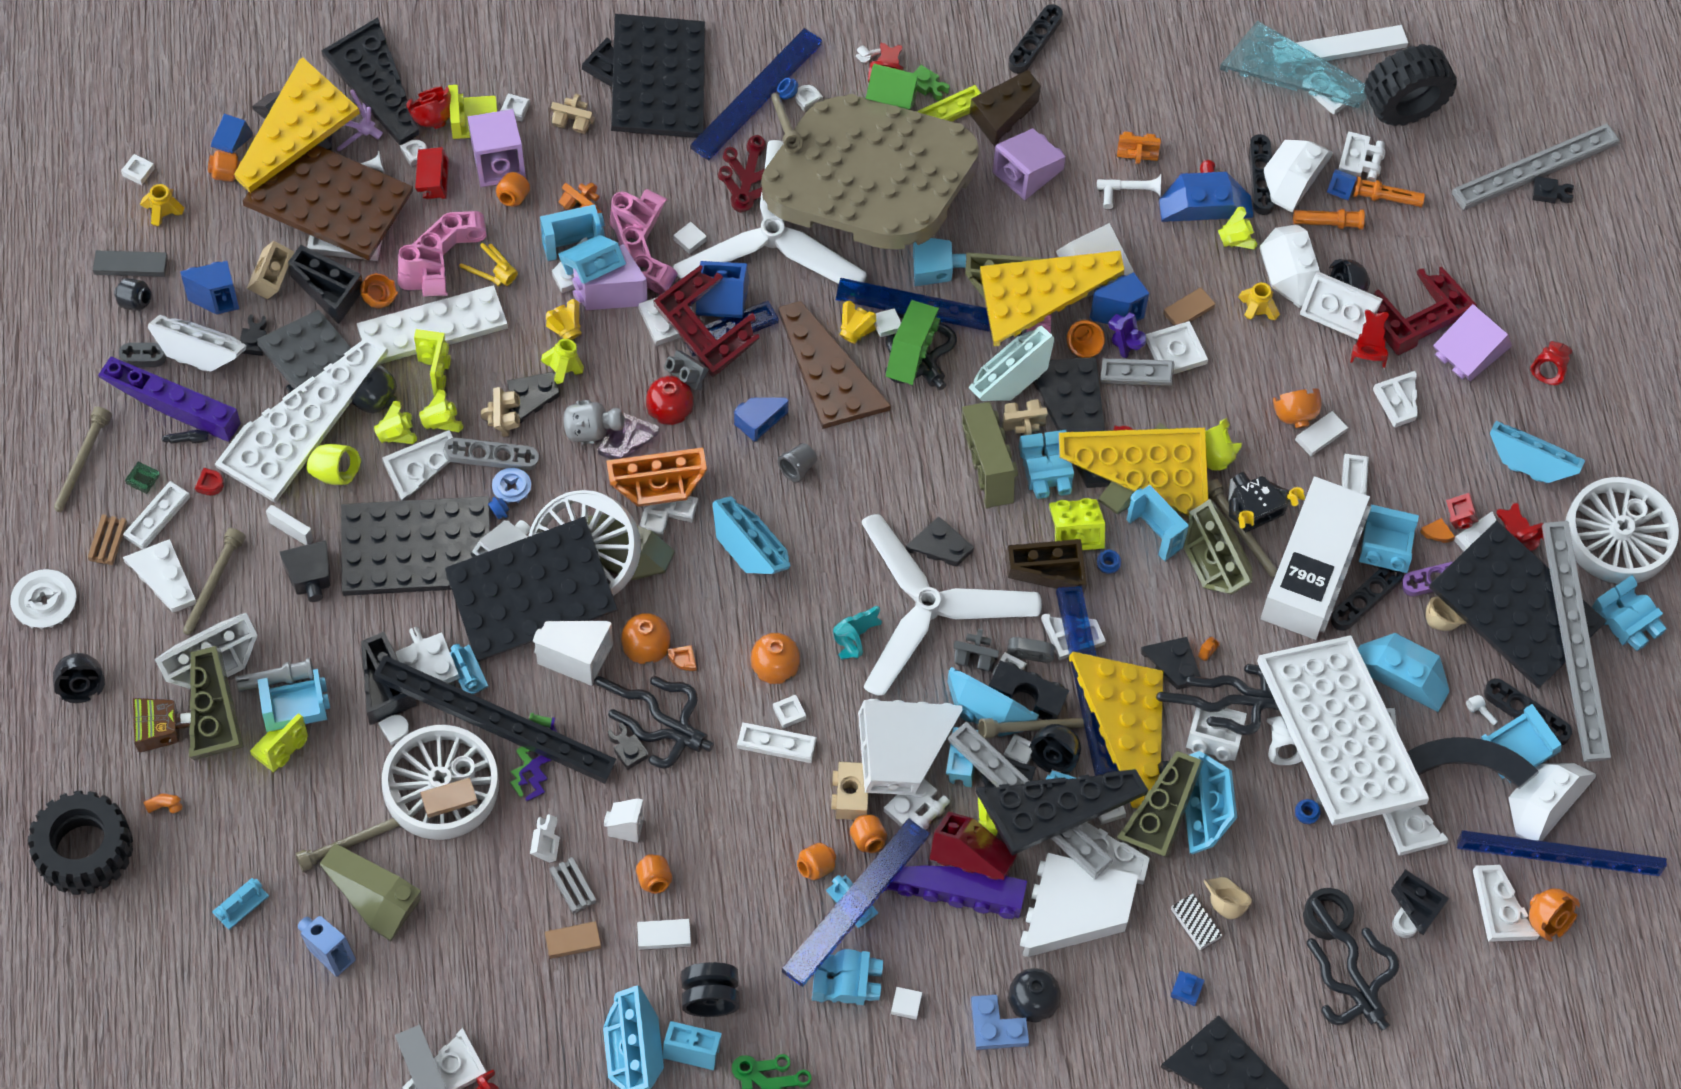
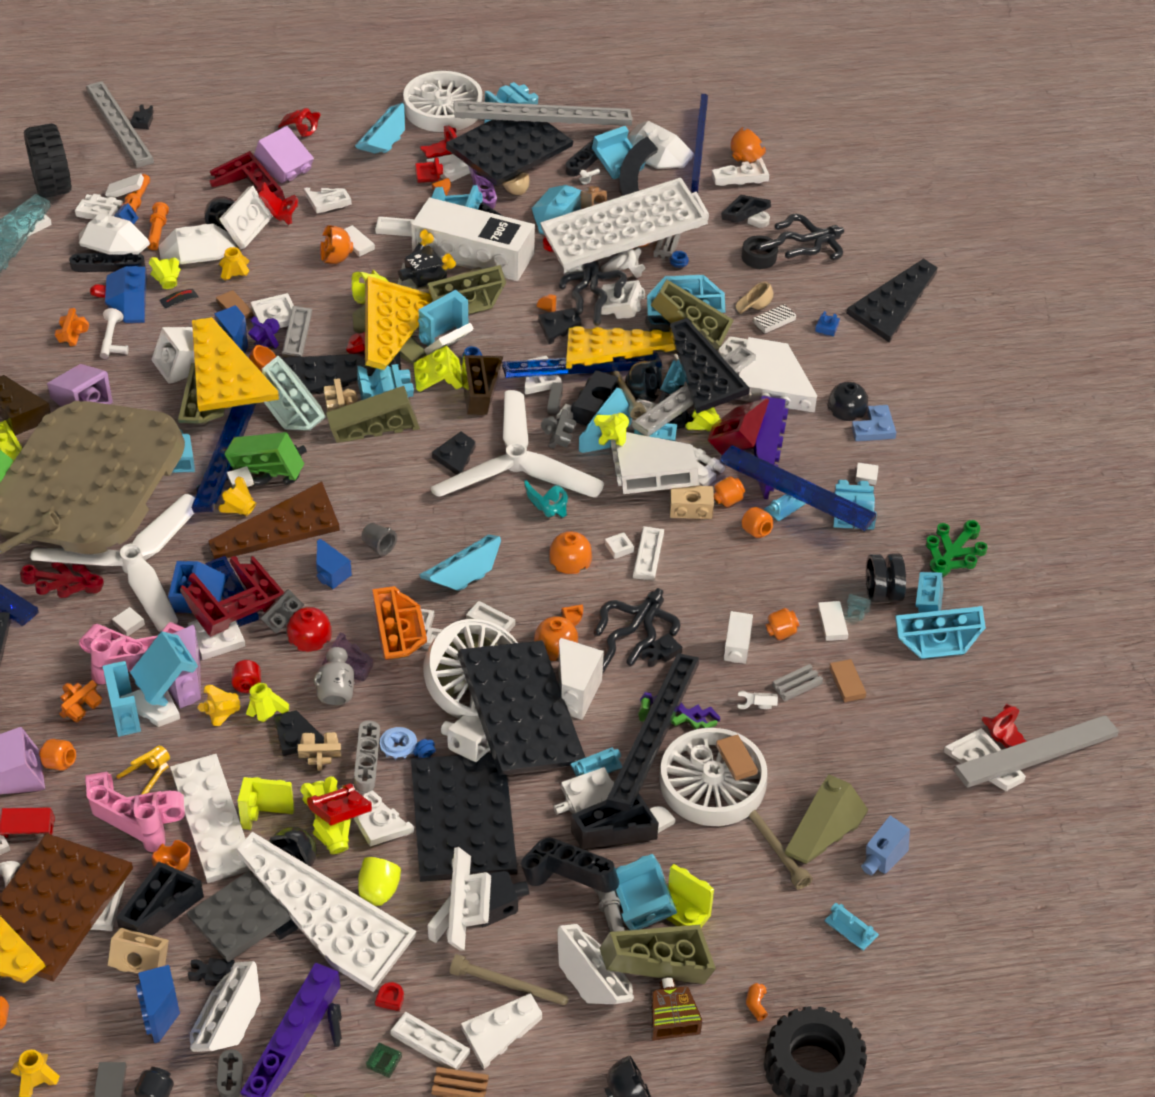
camera: 90 degrees left, 15 degrees down
none -> white tile [105,173,144,198]
none -> black sticker [159,289,199,309]
none -> red head [231,660,261,694]
none -> red plate [307,783,372,825]
none -> white tile [424,323,474,355]
none -> white bracket [447,847,491,951]
none -> white tile [466,601,515,632]
none -> black beam [521,837,620,893]
none -> medium nougat brick [581,186,607,209]
none -> neon yellow rock [593,413,629,446]
none -> clear light blue tile [847,594,872,621]

